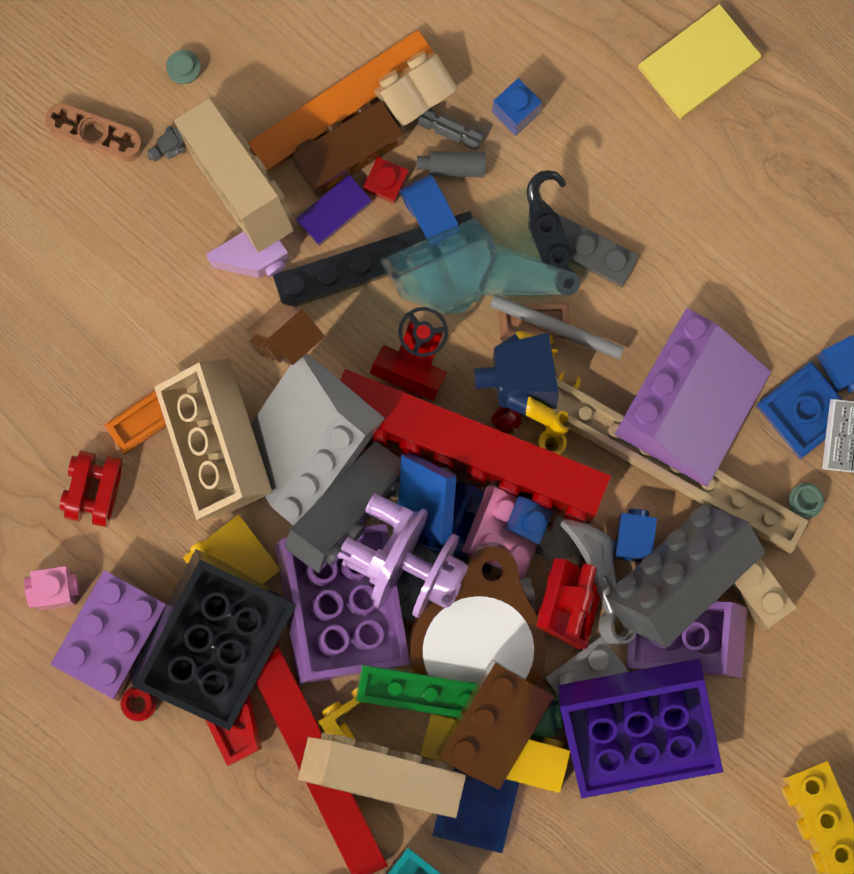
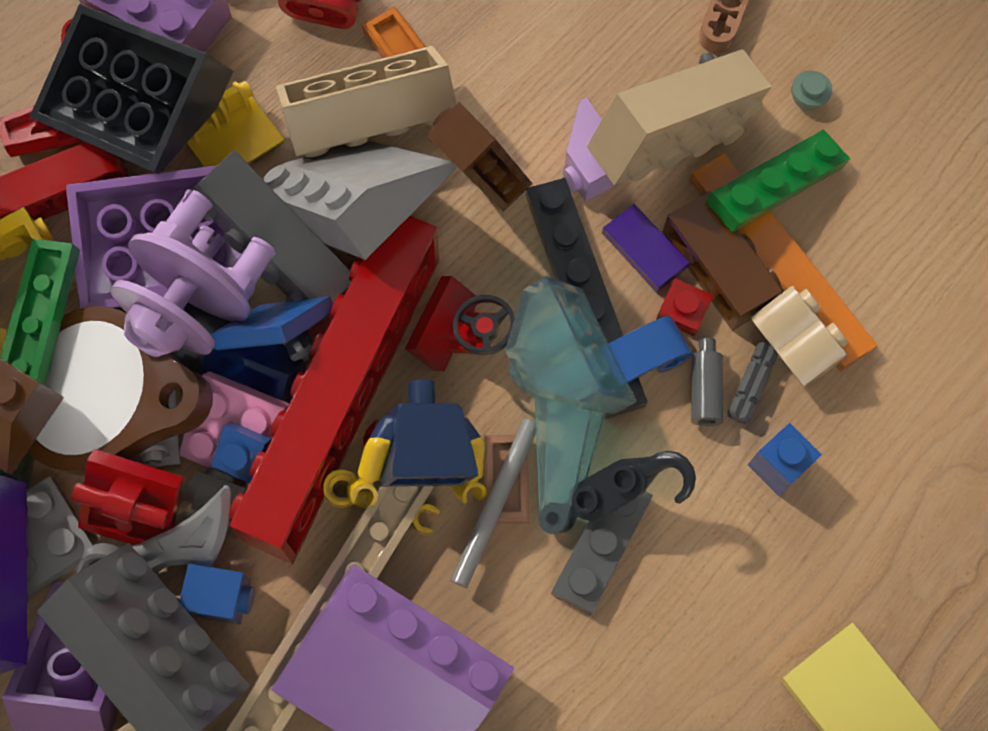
camera: 90 degrees right, 10 degrees down
none -> green plate [706,129,850,233]

